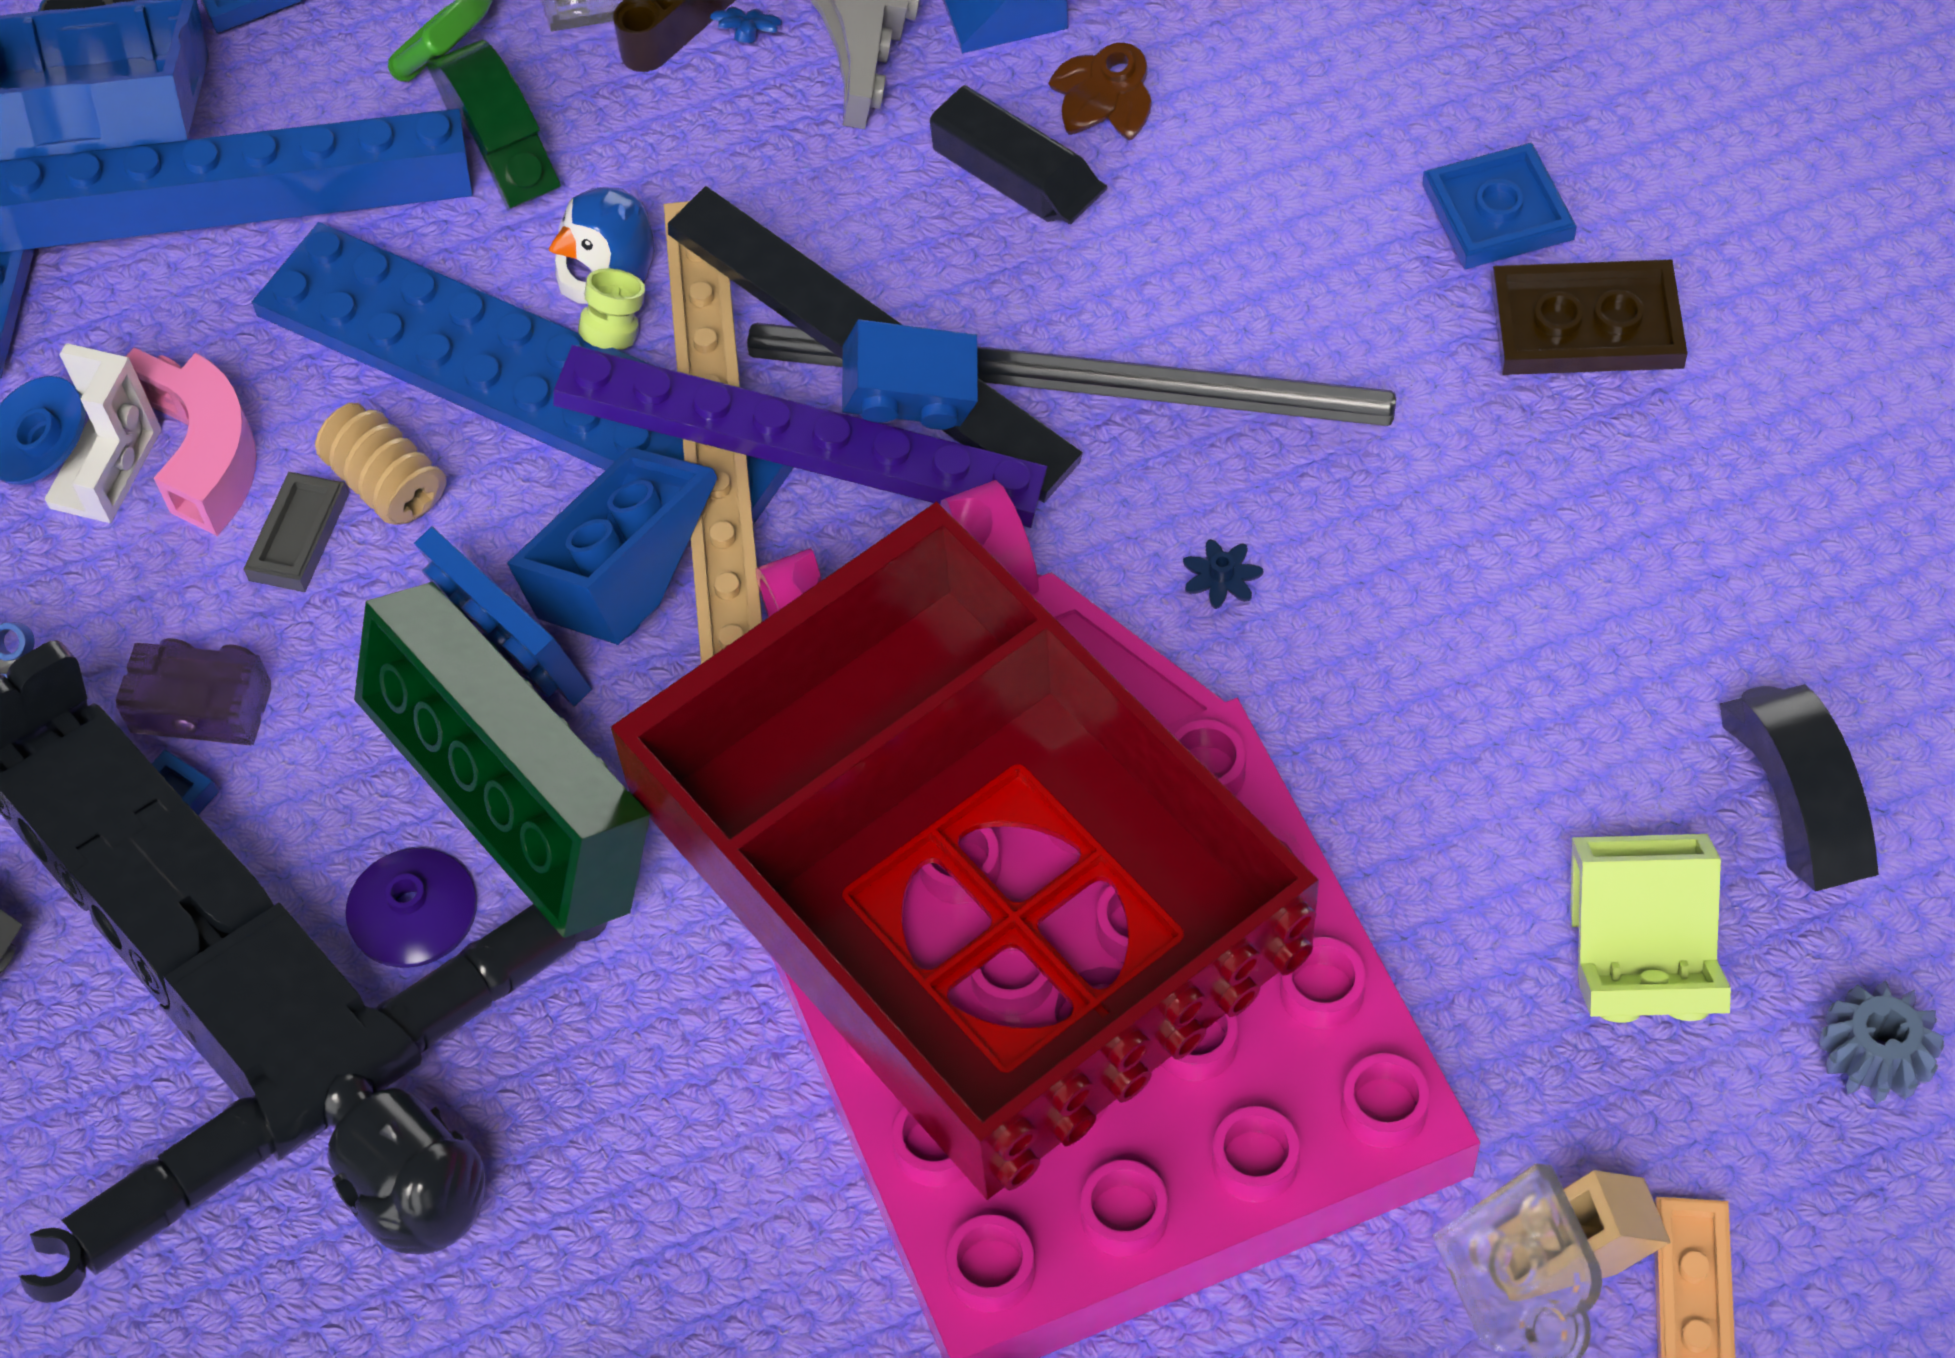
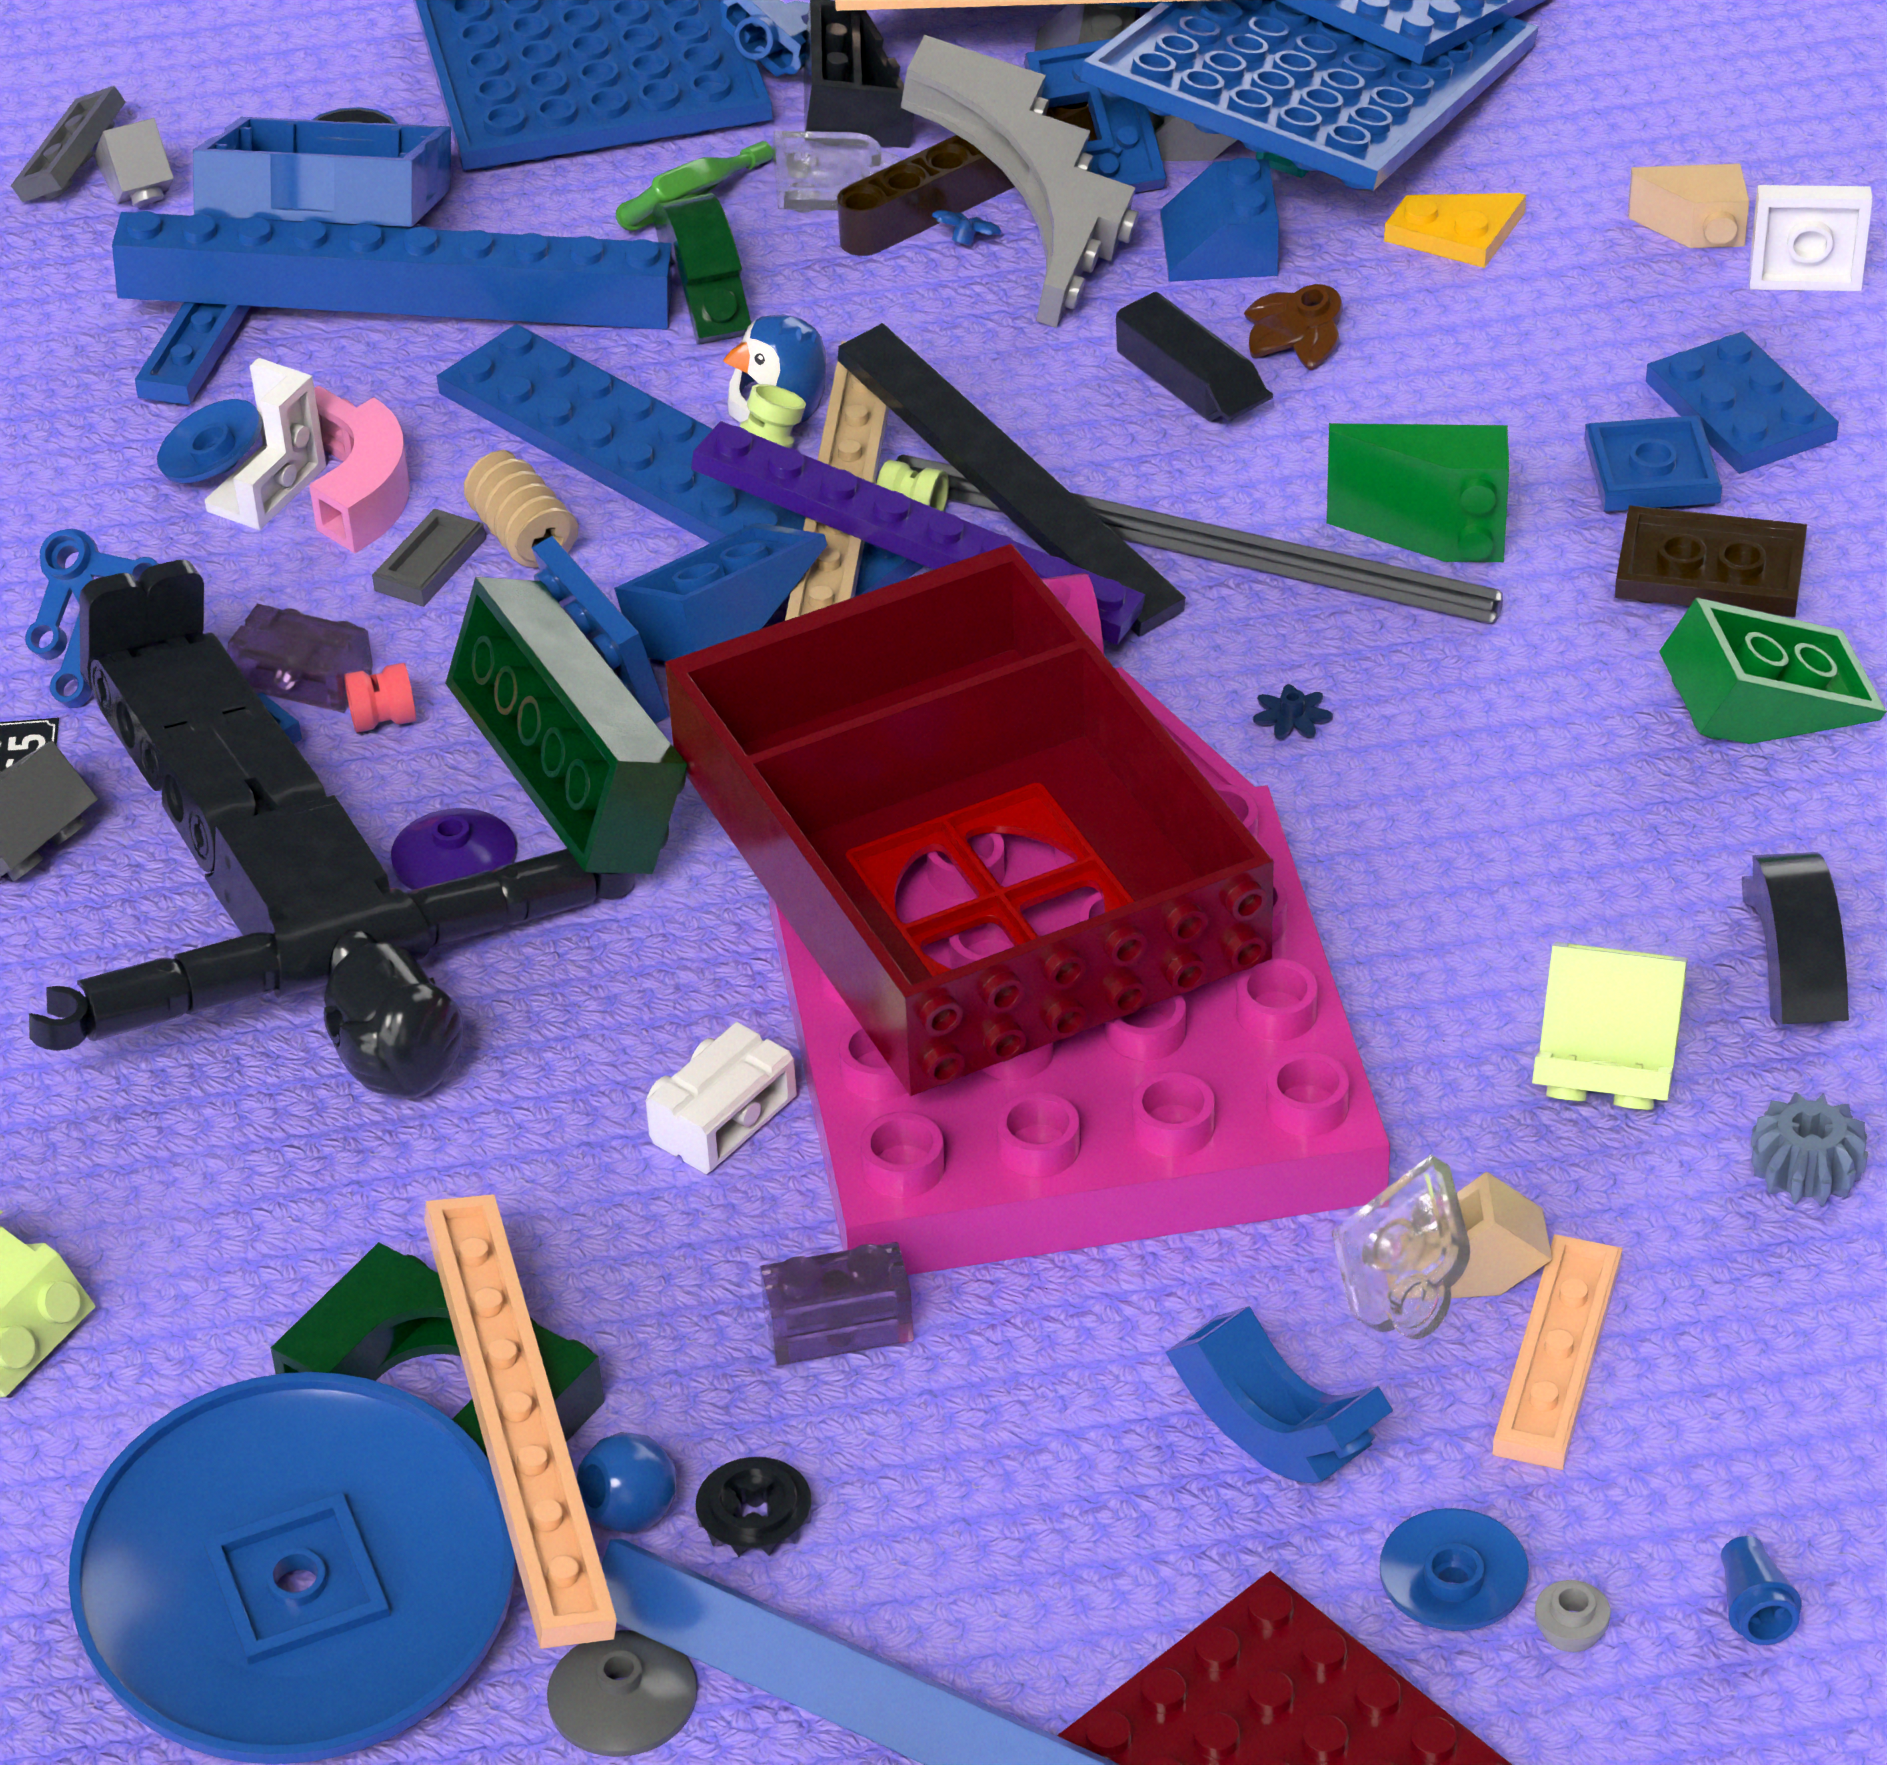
camera: 10 degrees right, 15 degrees down
blue brick [842,319,978,430] -> none
none -> coral wheel [344,663,416,733]
none -> white brick [645,1022,797,1175]
none -> yellowish green wheel [876,459,949,512]
none -> green slope [1326,423,1509,562]
none -> blue plate [1646,331,1839,474]
none -> green slope [1659,598,1887,744]

